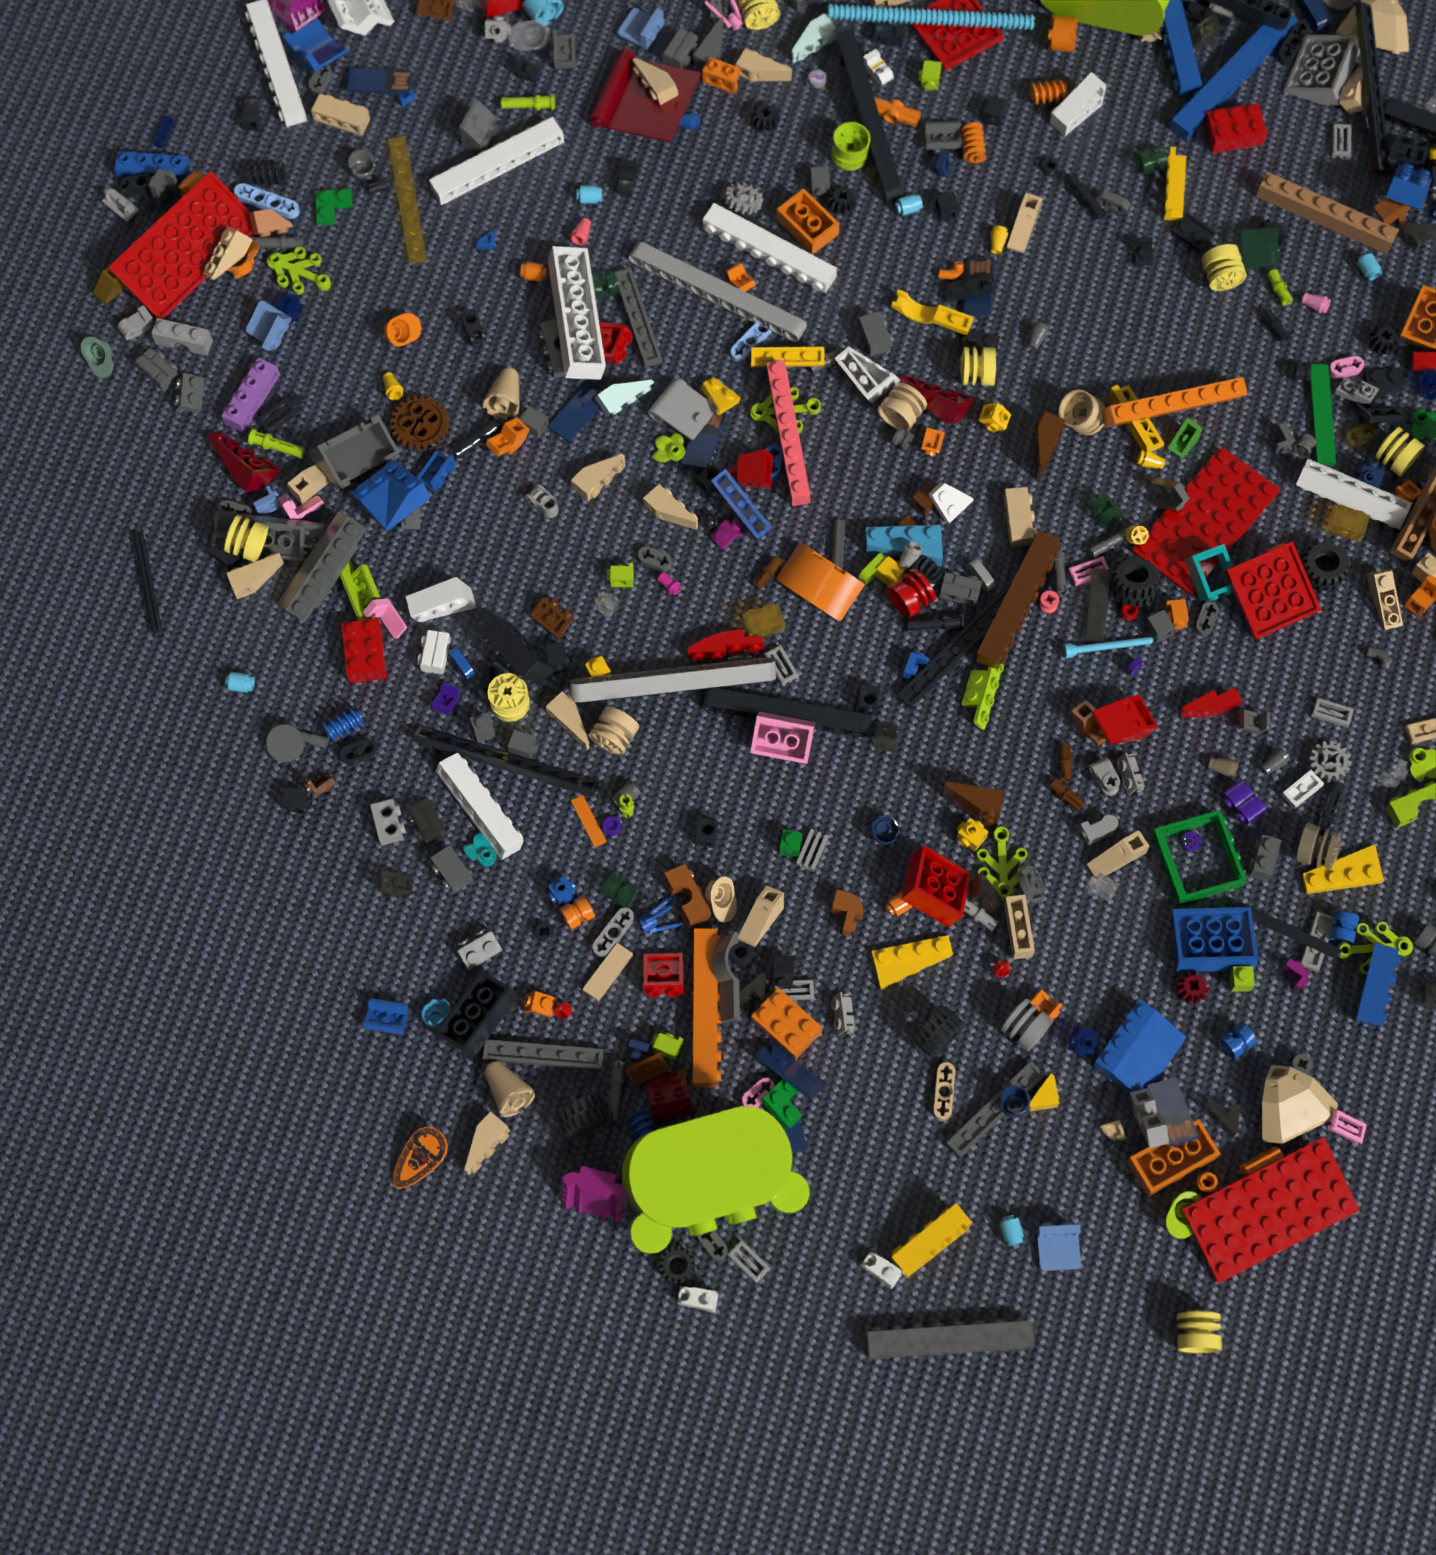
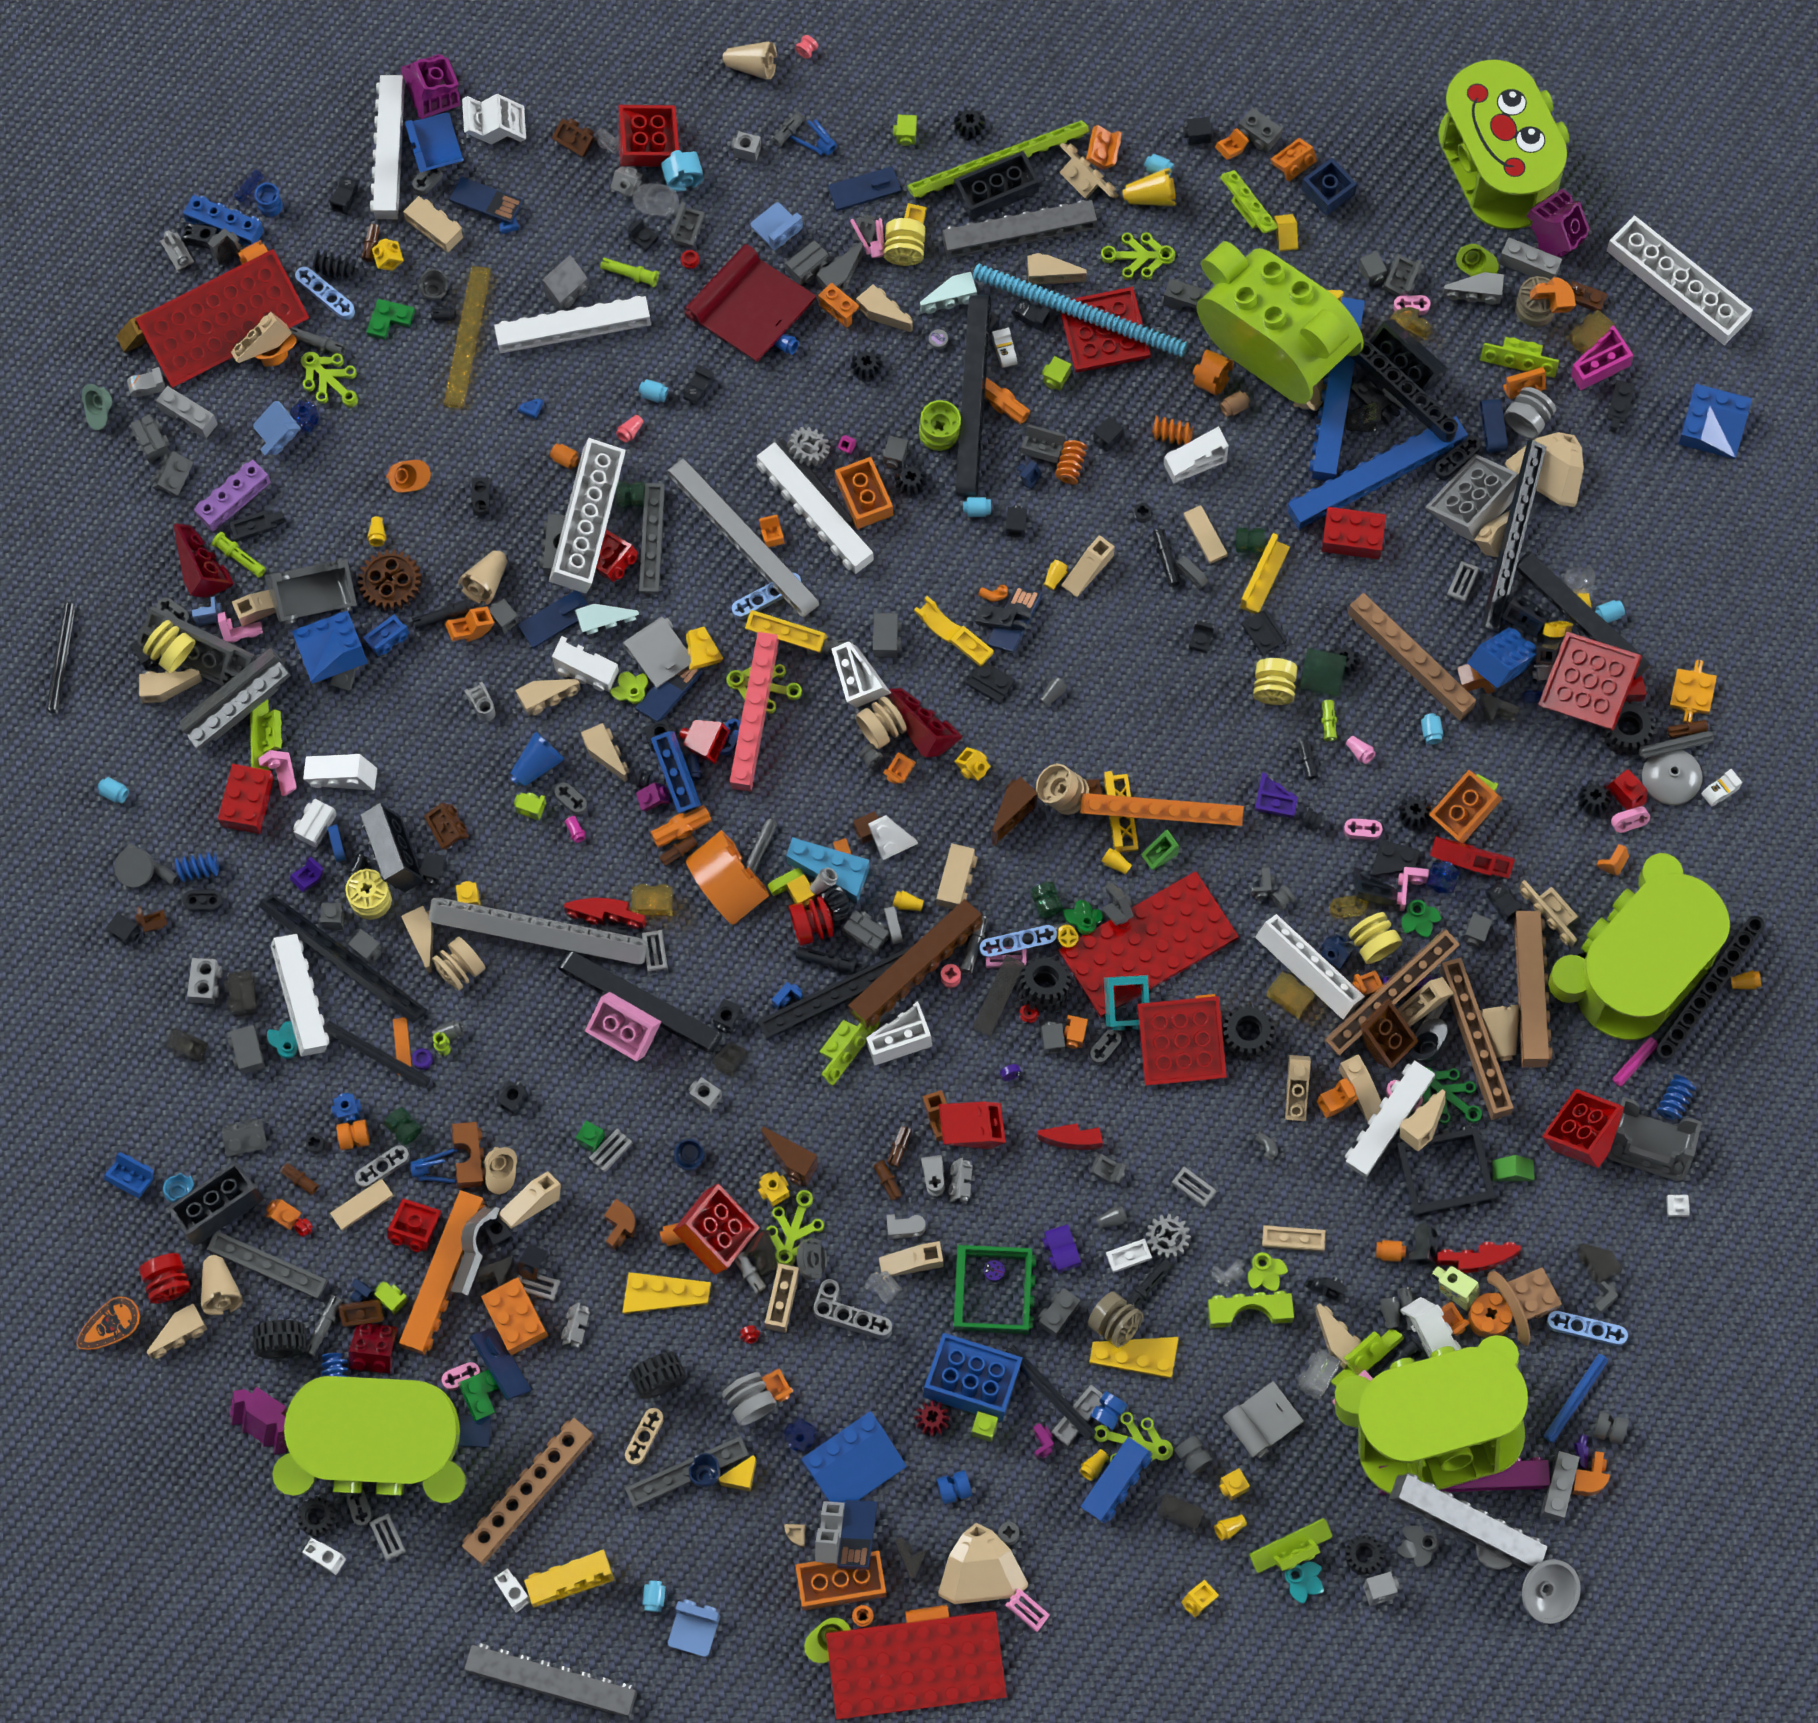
camera: 20 degrees right, 0 degrees up
nougat slope [249,209,292,237] -> none
clear tile [594,591,619,618] -> none
tan slope [633,58,679,105] -> none
light yellow wheel [960,347,996,386] -> none
medium azure piece [1063,637,1153,659] -> none
dark tan cone [1209,758,1238,777] -> none
green tile [1310,364,1336,466] -> none
light grey slope [1335,377,1379,404] -> none
none -> red wheel [138,1253,191,1304]
none -> blue wheel [254,183,283,217]
none -> reddish brown axle [281,1163,319,1196]
none -> black axle [324,1021,431,1088]
none -> reddish brown axle [361,224,380,262]
none -> yellow brick [372,239,404,271]
none -> medium nougat brick [462,1418,594,1566]
none -> blue cone [510,732,565,786]
none -> white wedge [552,636,619,692]
none -> orange piece [650,805,712,848]
none -> red plate [681,250,700,269]
none -> dark blue pin [686,754,702,781]
none -> light grey brick [689,1077,722,1112]
none -> light grey beam [814,1279,892,1340]
none -> dark pink piece [837,435,856,455]
none -> white wedge [866,1001,932,1065]
none -> yellow cone [893,890,924,912]
none -> light blue beam [979,925,1057,957]
none -> green plate [1063,900,1103,935]
none -> yellow cone [1079,1449,1109,1481]
none -> tan tile [1183,505,1227,564]
none -> medium nougat brick [1220,391,1250,417]
none -> dark purple wing [1254,773,1298,819]
none -> bright pink bracket [1397,867,1429,911]

